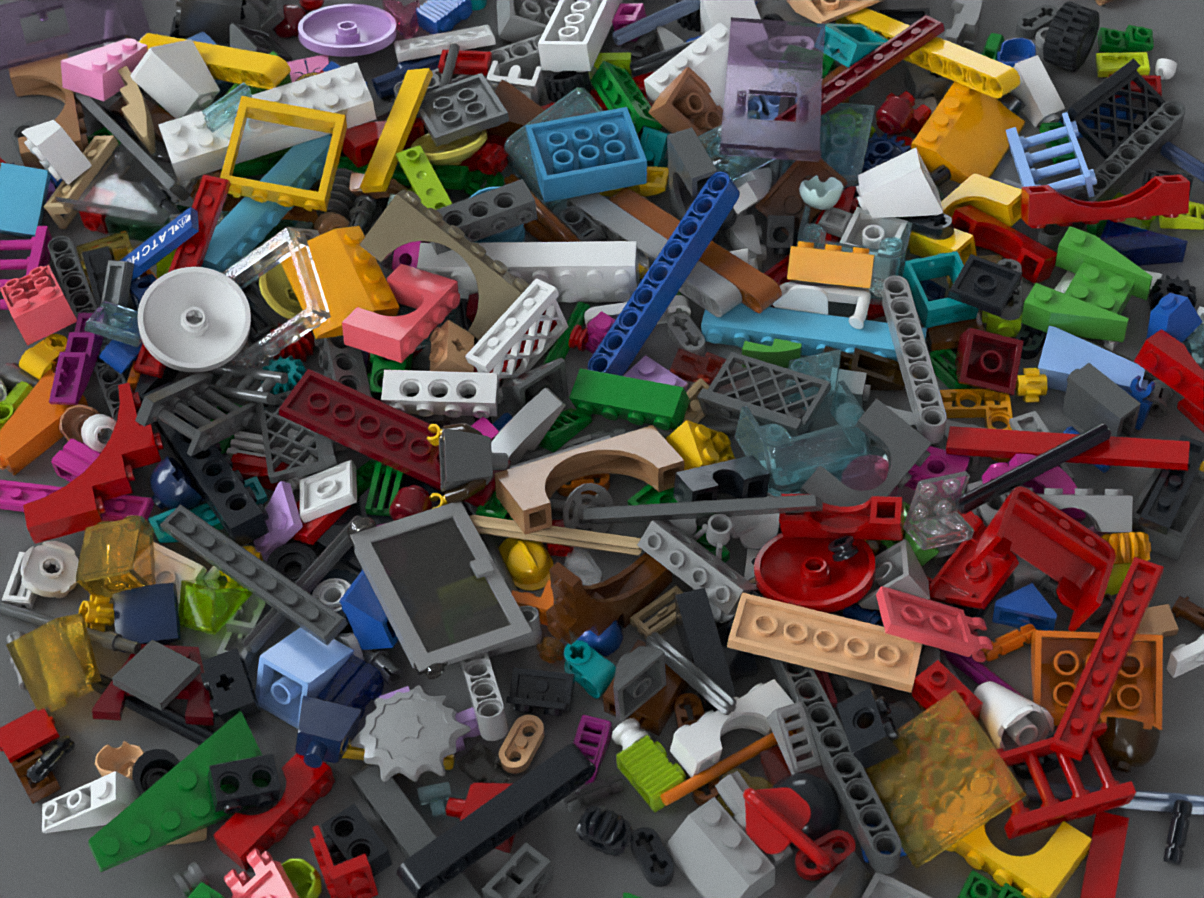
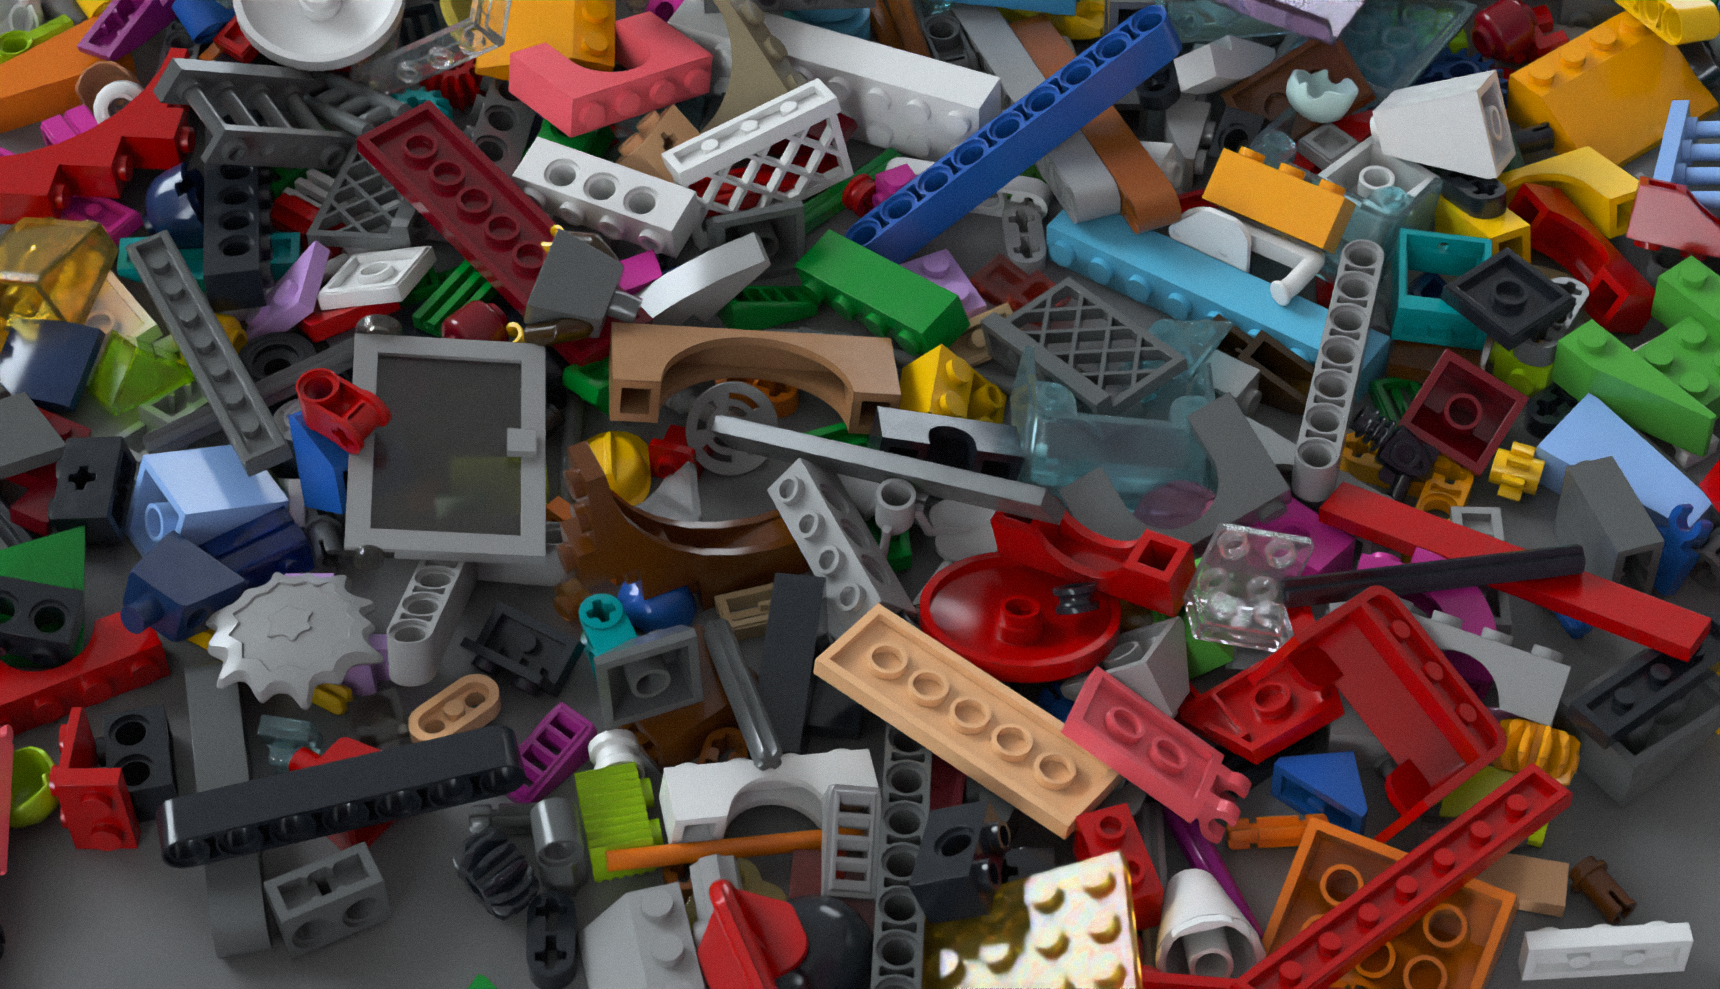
camera: 20 degrees right, 5 degrees down
tan axle [470,515,642,556] -> none
bright green slope [742,338,802,368] -> none
none -> red piece [296,368,392,454]
none -> dark grey piece [530,797,588,897]
none -> black piece [1348,405,1439,503]

